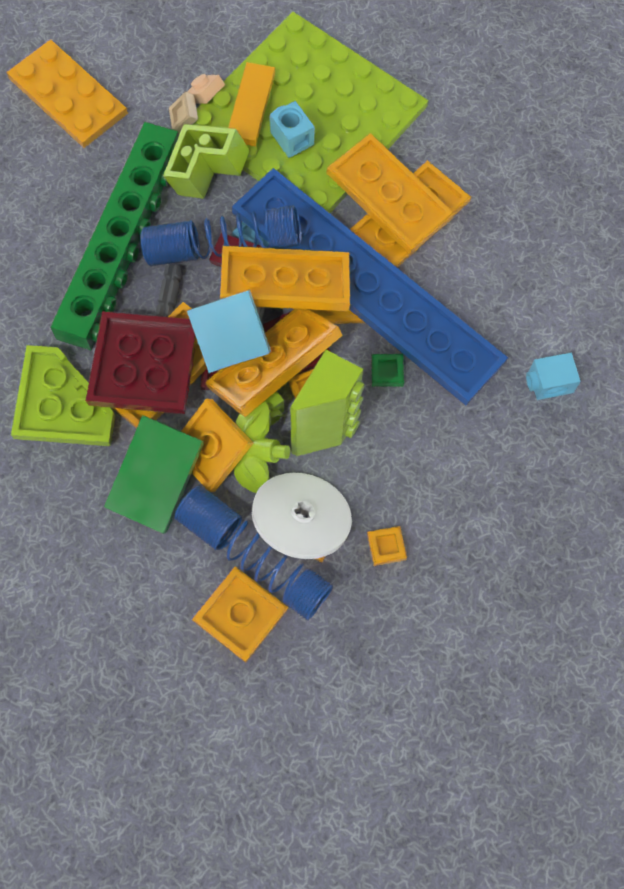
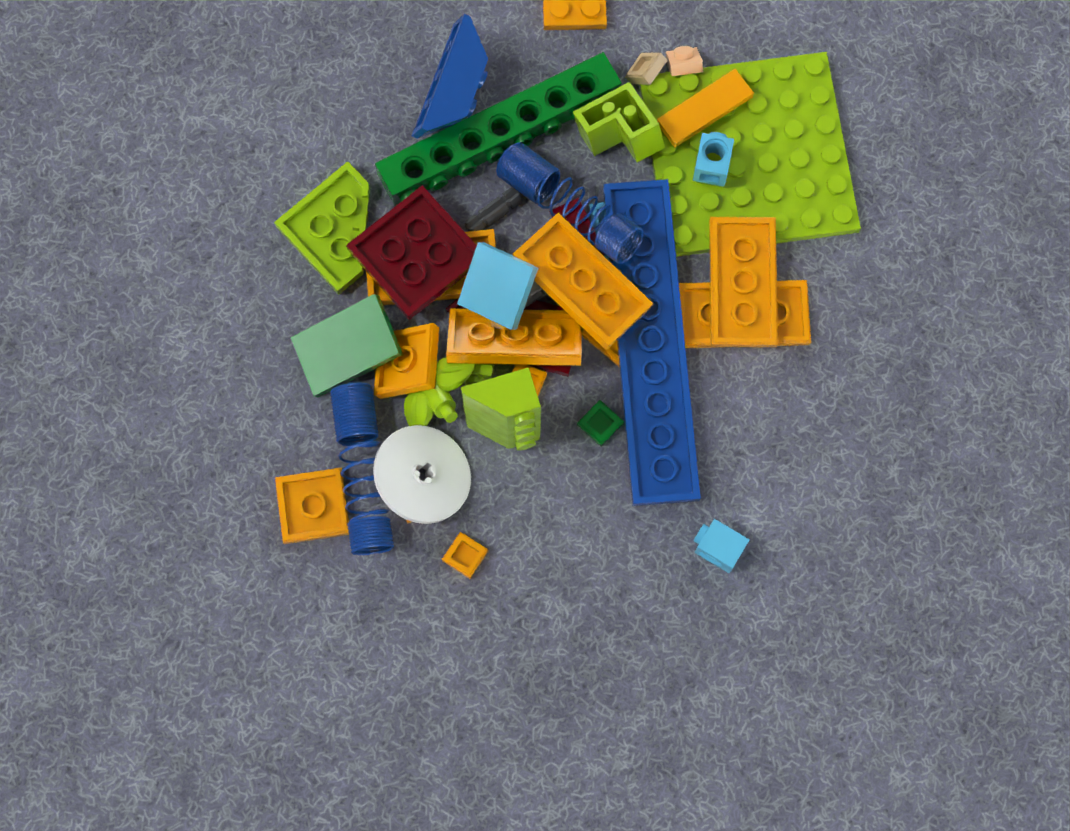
camera: 45 degrees right, 5 degrees up
none -> blue wedge [411,14,488,139]

